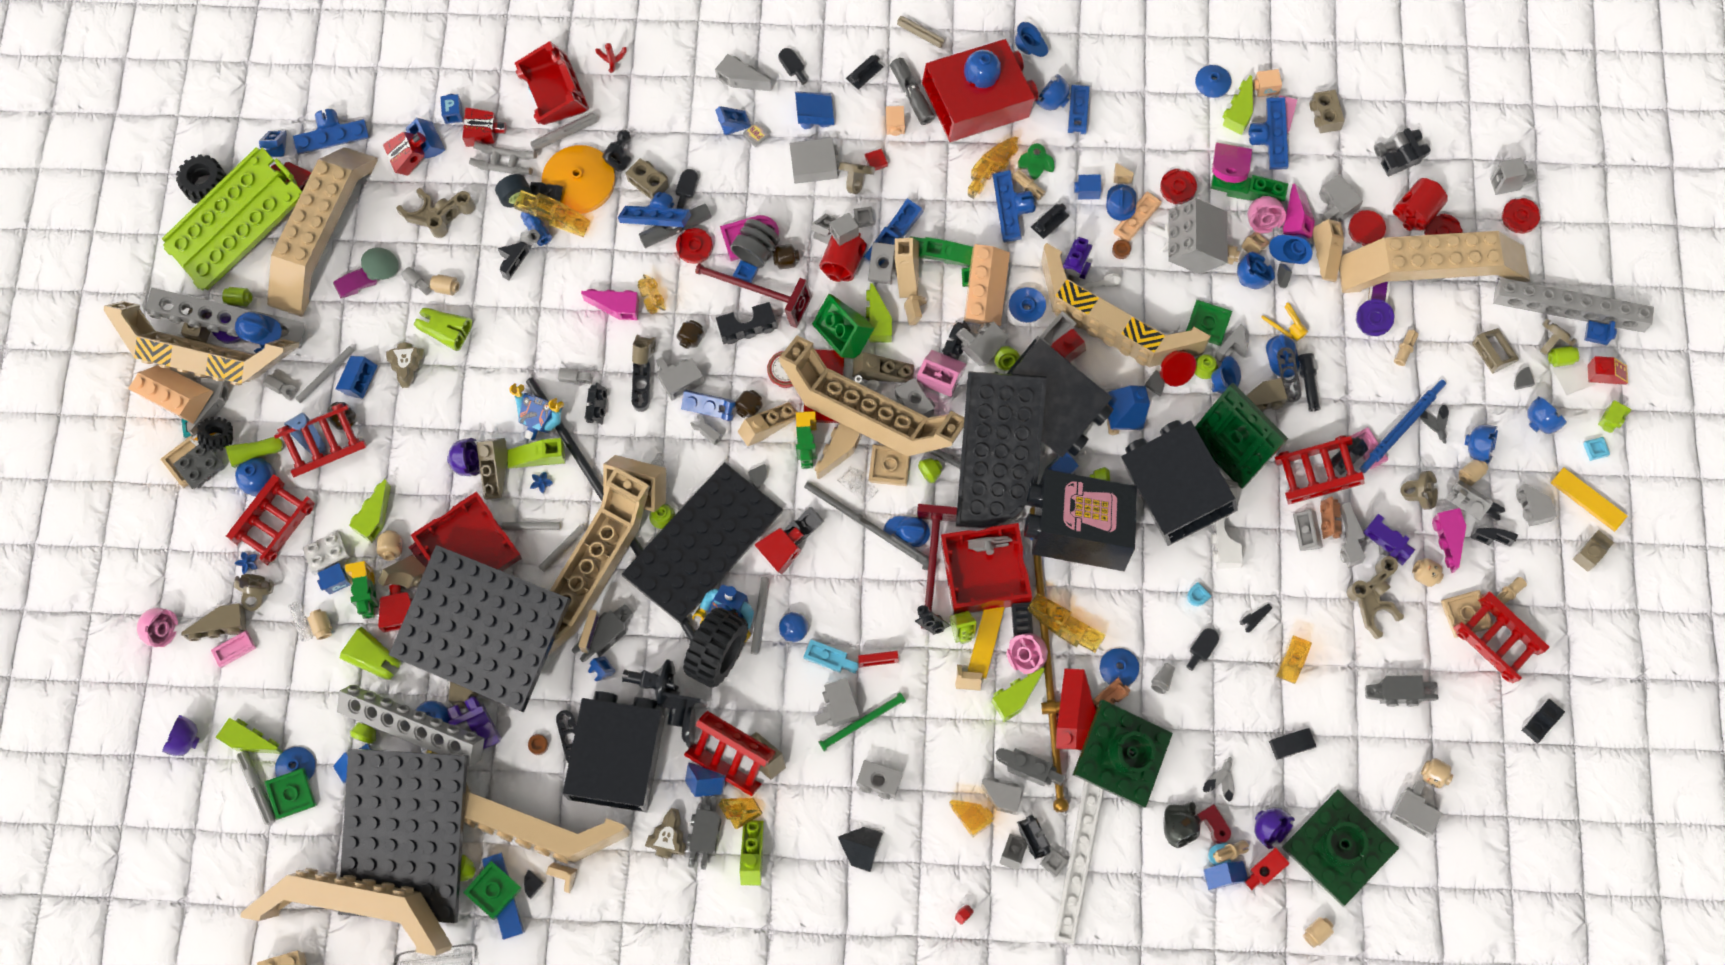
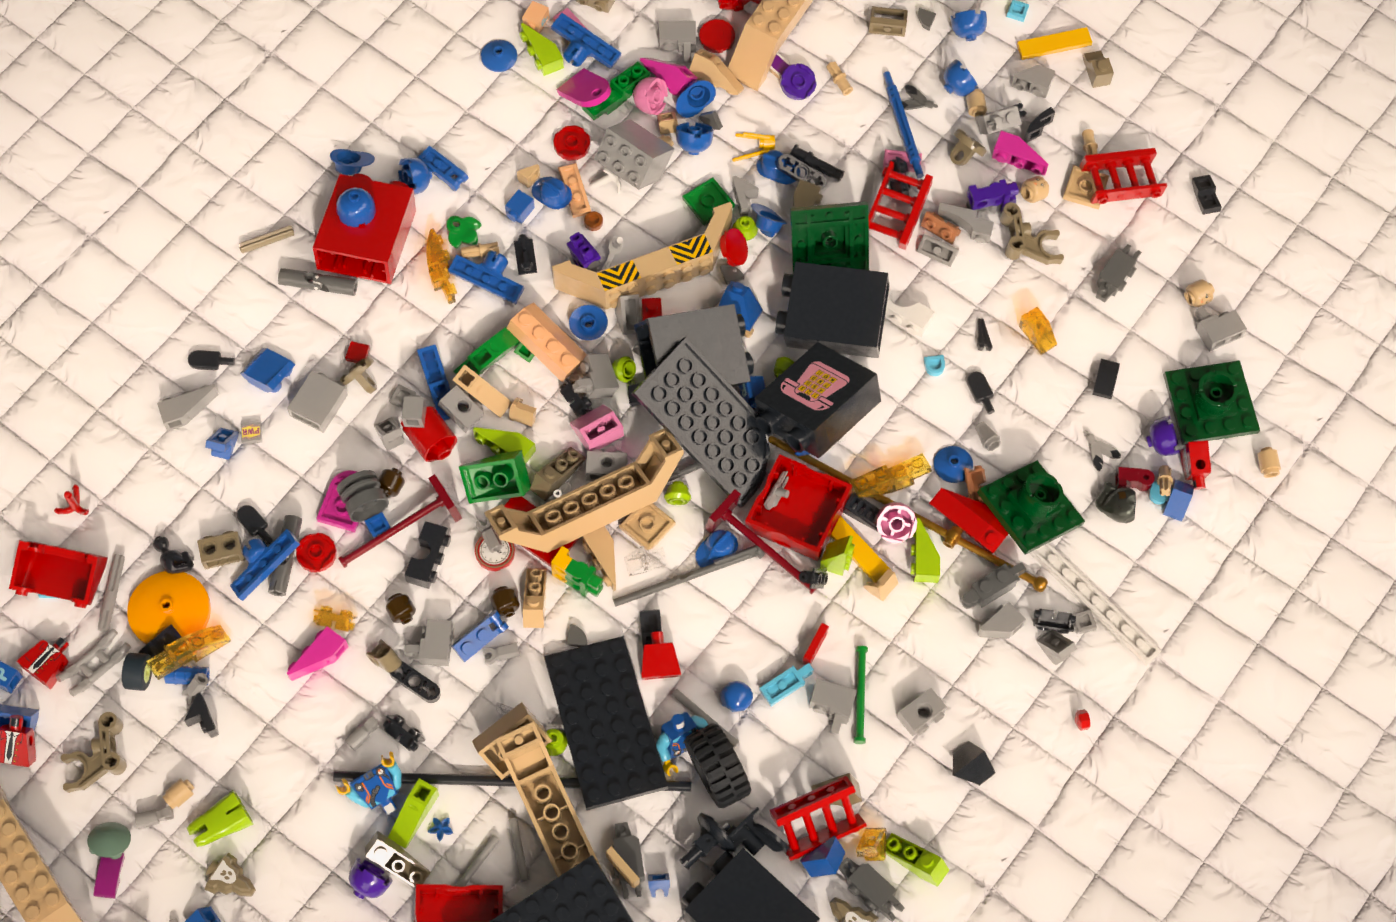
camera: 60 degrees left, 5 degrees down
black hinge [846,54,884,90] -> none
light nougat brick [886,106,905,136] -> none
clear yellow slope [949,800,994,838] -> none

